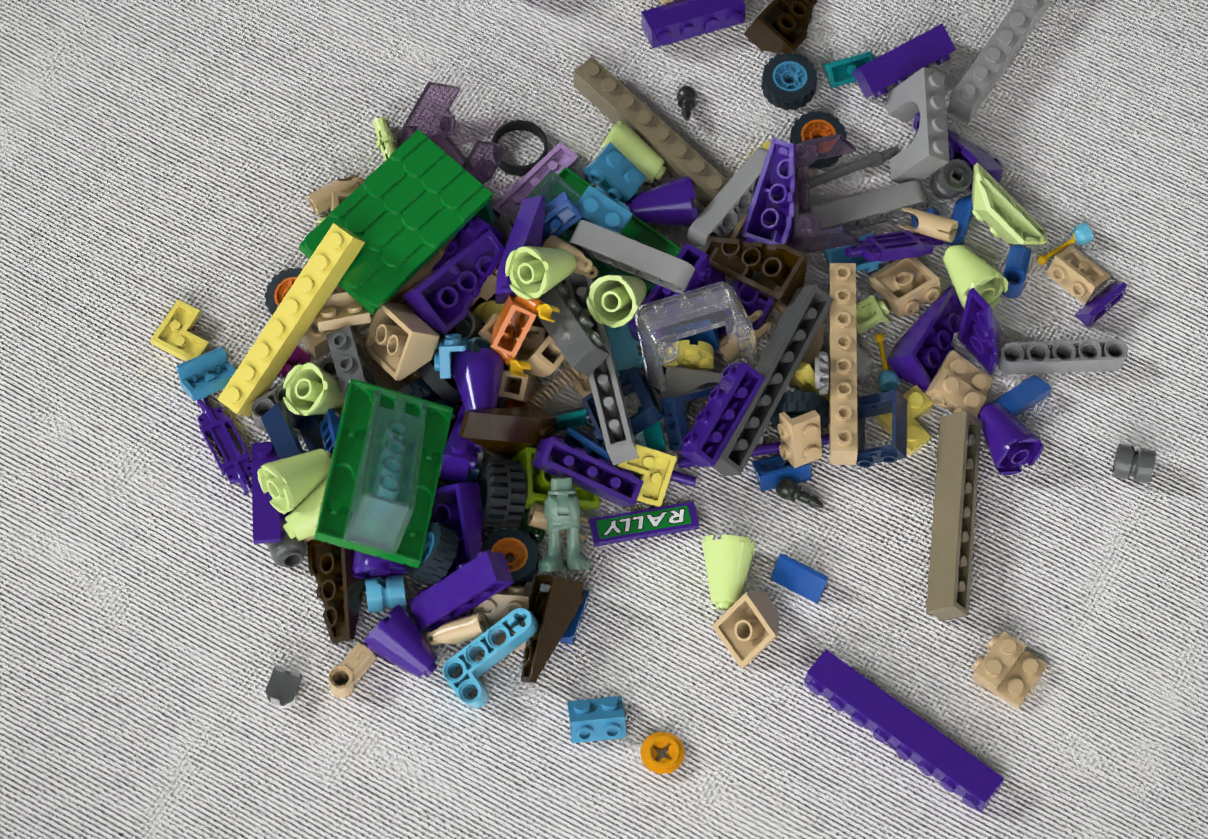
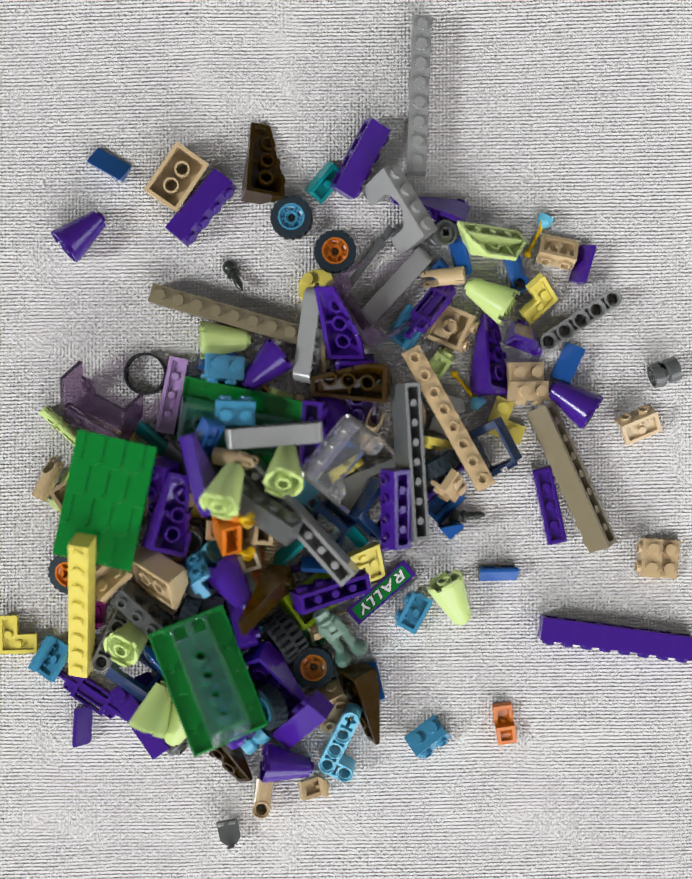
camera: 30 degrees left, 25 degrees up
tan piece [425,611,489,645] -> none
light orange gear [640,732,685,775] -> none
tan slope [712,590,779,669] -> none
light grey gear [815,352,829,394] -> none
none -> dark purple slope [72,704,93,747]
none -> tan bracket [298,774,330,801]
none -> dark azure bracket [393,589,433,634]
none -> blue slope [437,522,464,539]
none -> orange slope [492,701,517,745]
none -> light yellow plate [519,273,558,326]
none -> dark purple tile [532,466,567,545]
none -> tan bracket [615,405,662,446]

